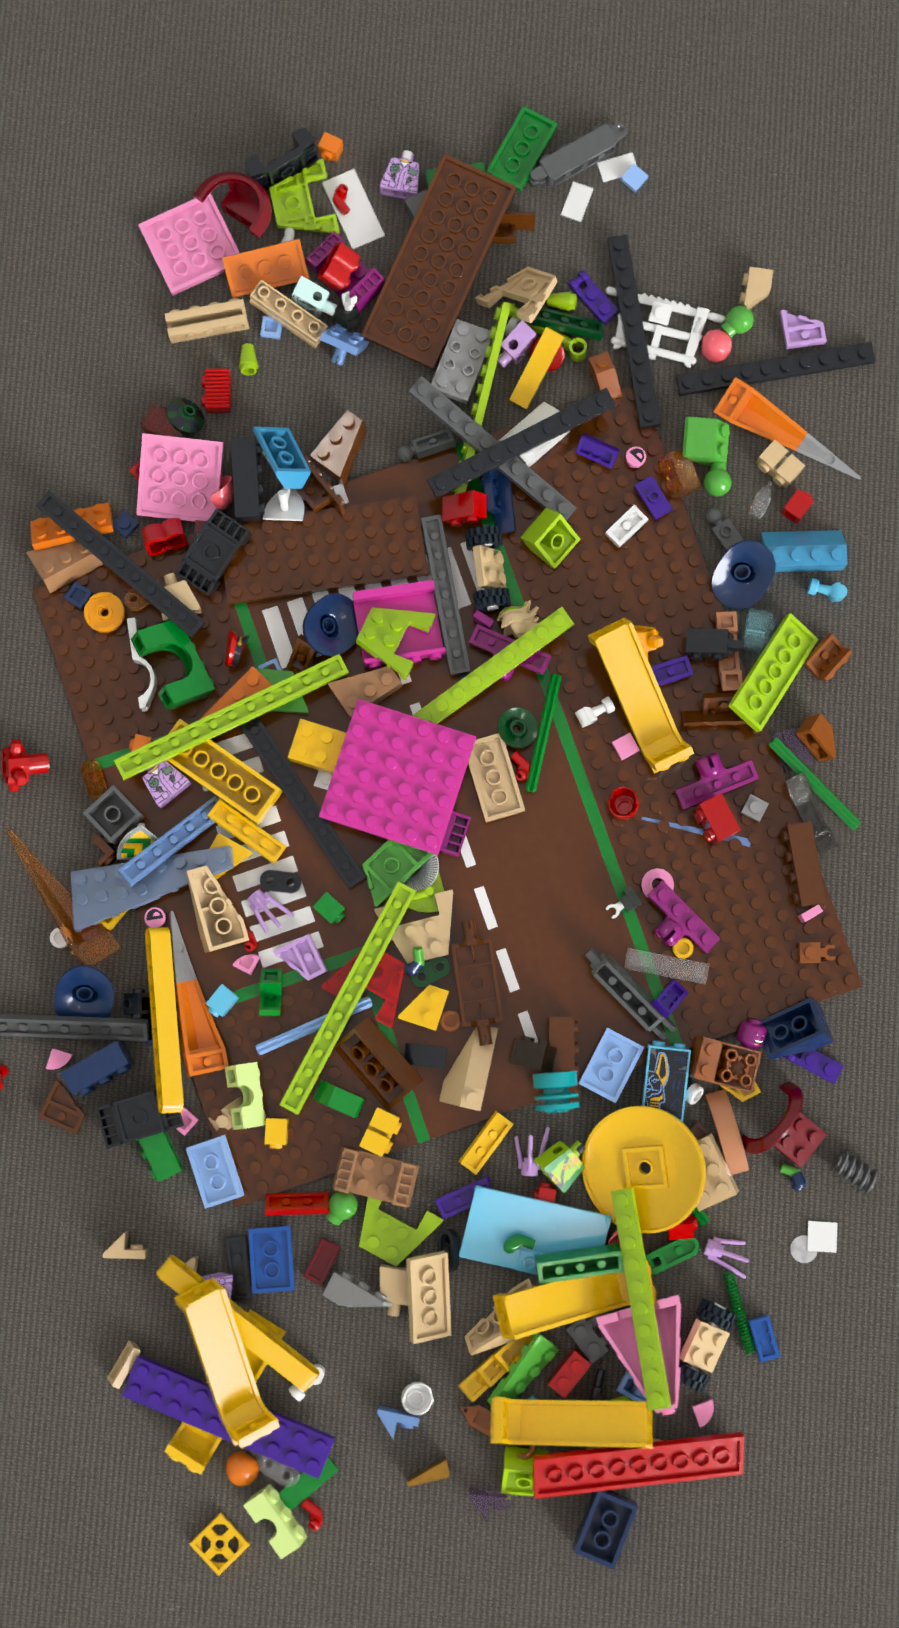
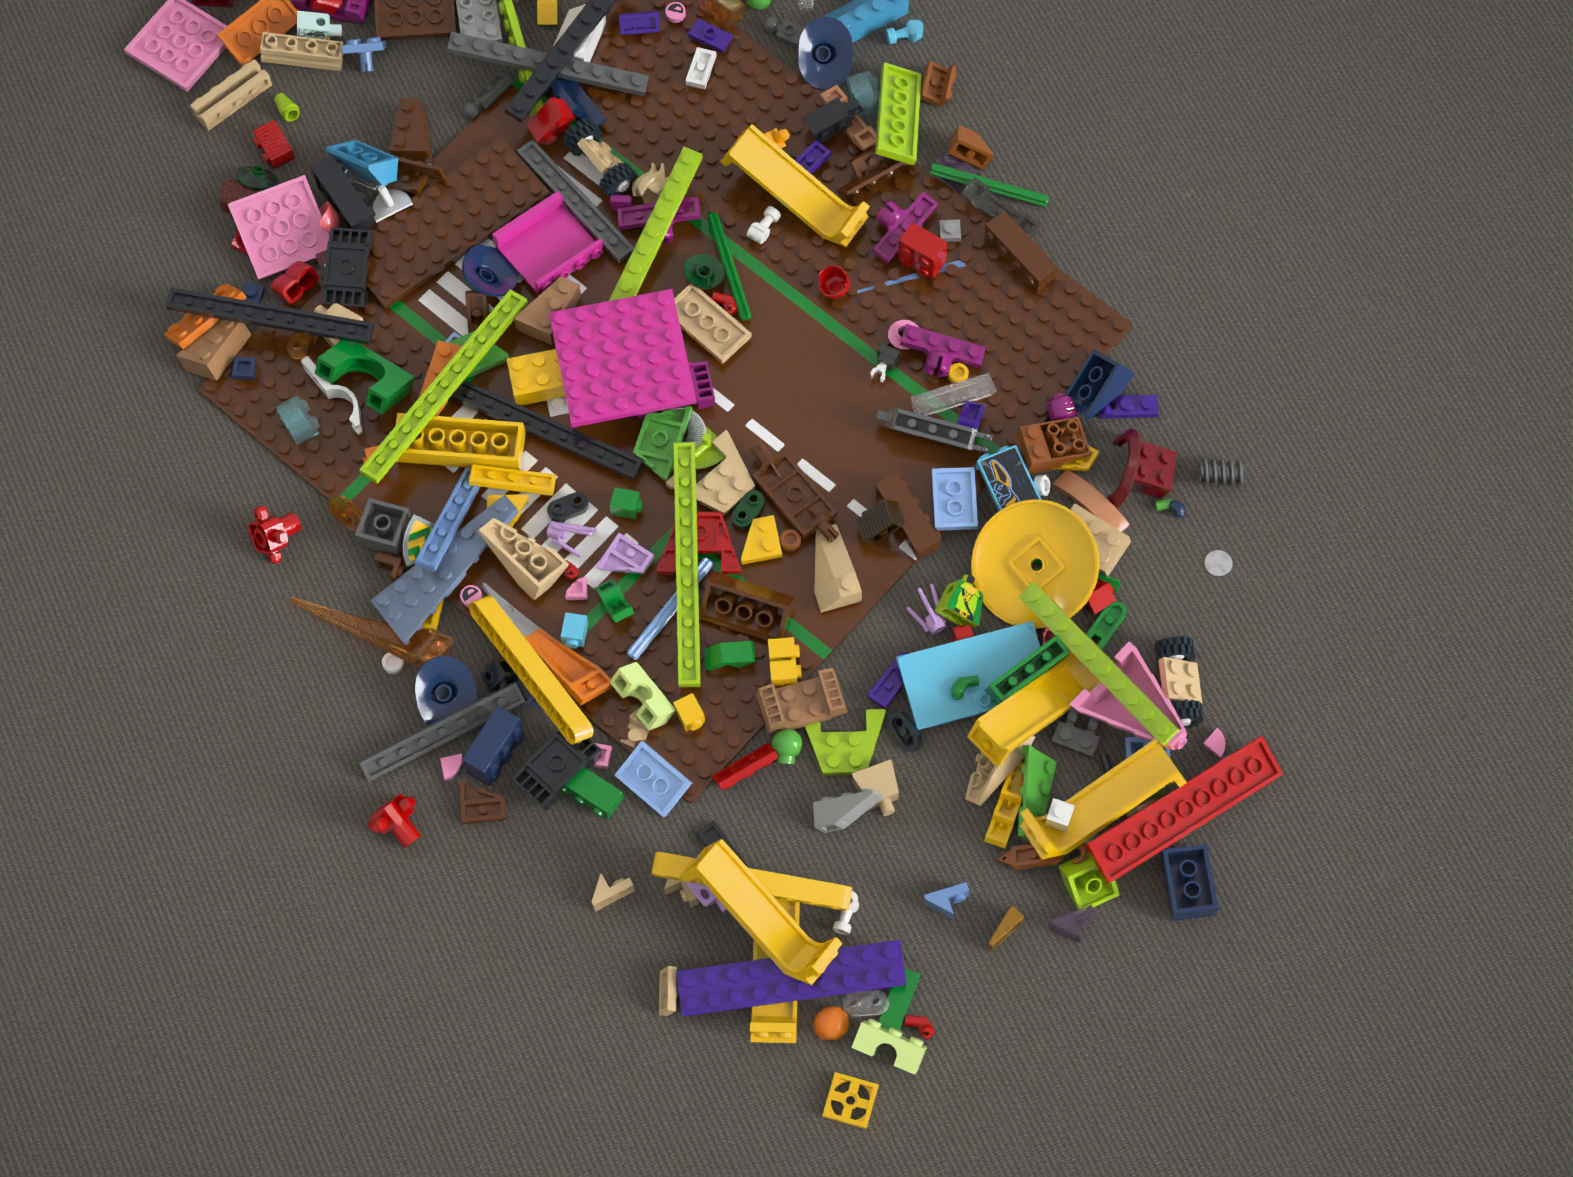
camera: 25 degrees left, 15 degrees down
light orange plate [84,592,125,633] -> none
lavender torso [142,760,191,809] -> none
piece [225,630,250,667] -> none
blue plate [248,1225,295,1294] -> none
light blue tile [260,316,282,339] -> none
dark red tile [303,1237,341,1286] -> none
pearl dark grey piece [334,291,361,330] -> none
lime wing [356,607,436,680] -> none
white hair [401,1382,434,1415] -> none
arm [404,946,425,976] -> none
black slope [404,1043,447,1069] -> none
tan plate [406,1251,451,1344] -> none
yellow plate [458,1111,514,1175] -> none
lime slope [520,507,580,569] -> none
teal wheel [532,1071,580,1113] -> none
red brick [547,1347,591,1399] -> none
bright pink tile [611,733,640,761] -> none
lavender plant [704,1236,749,1279] -> none
green piece [722,1272,756,1355] -> none
blue plate [748,1314,780,1363] -> none
bright pink tile [797,904,823,923] -> none
dark orange plate [798,942,835,964] -> none
white sticker [807,1221,837,1253] -> none
none -> clear light blue brick [275,395,320,445]
none -> white brick [1044,798,1075,832]

